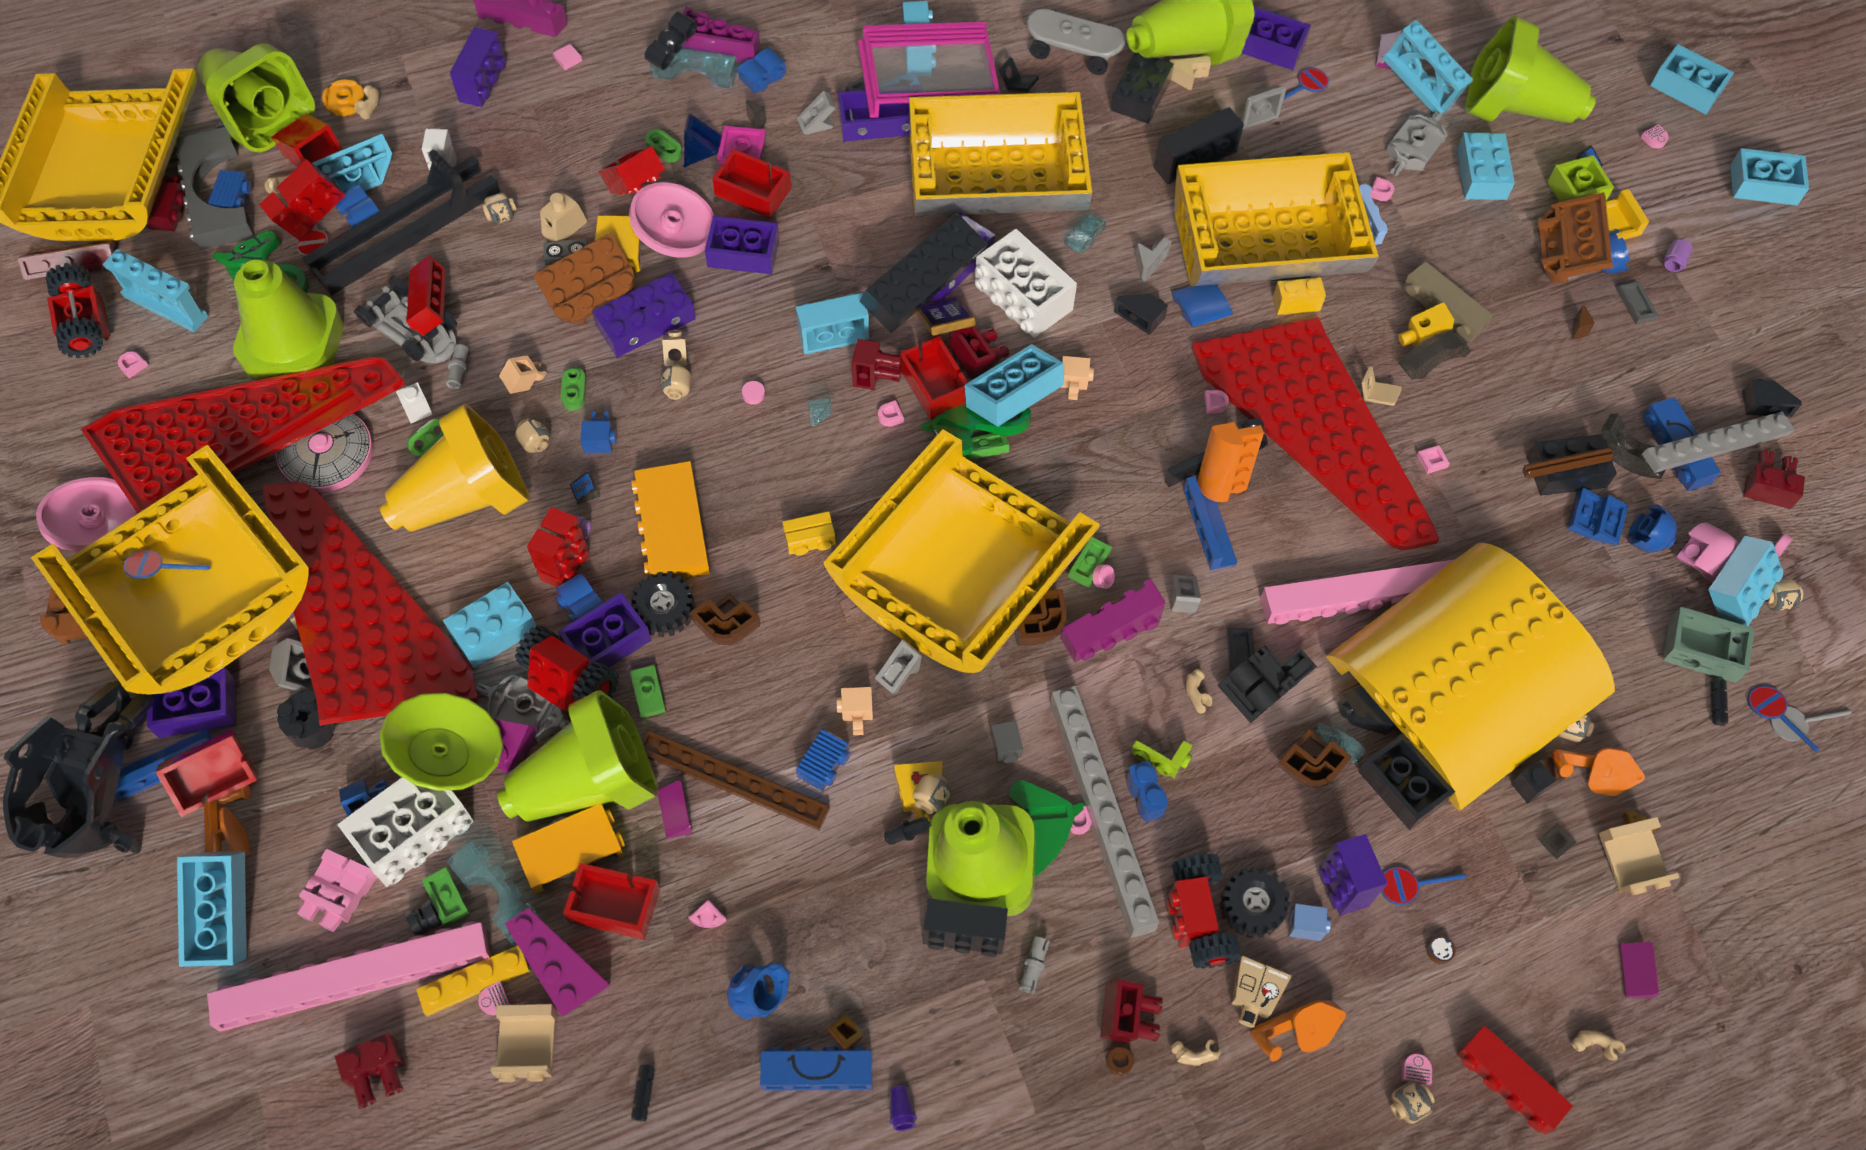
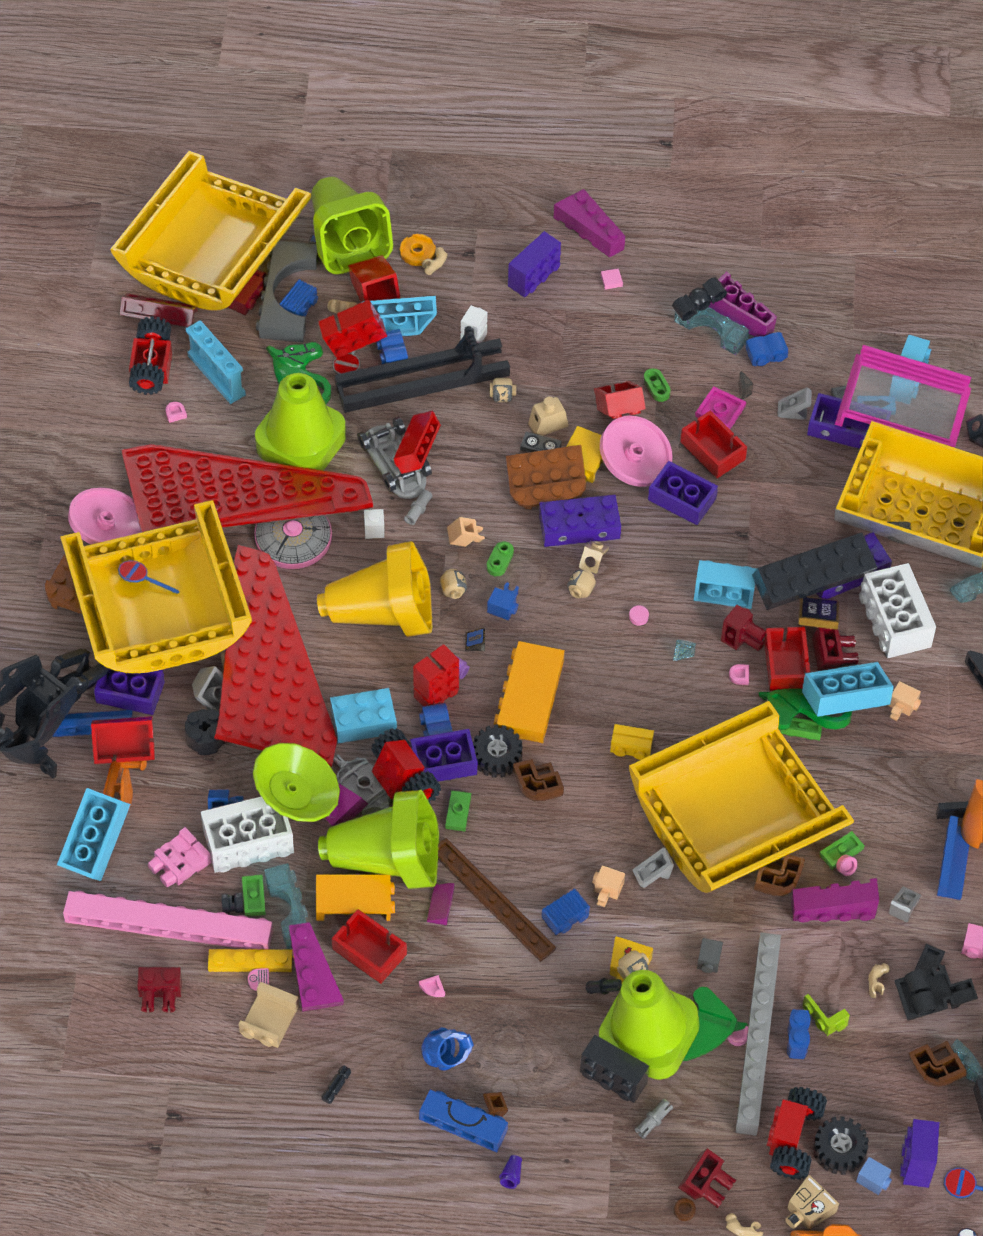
camera: 25 degrees right, 5 degrees down
bright green plate [407,418,444,456] -> none
clear blue slope [684,113,722,168] -> none

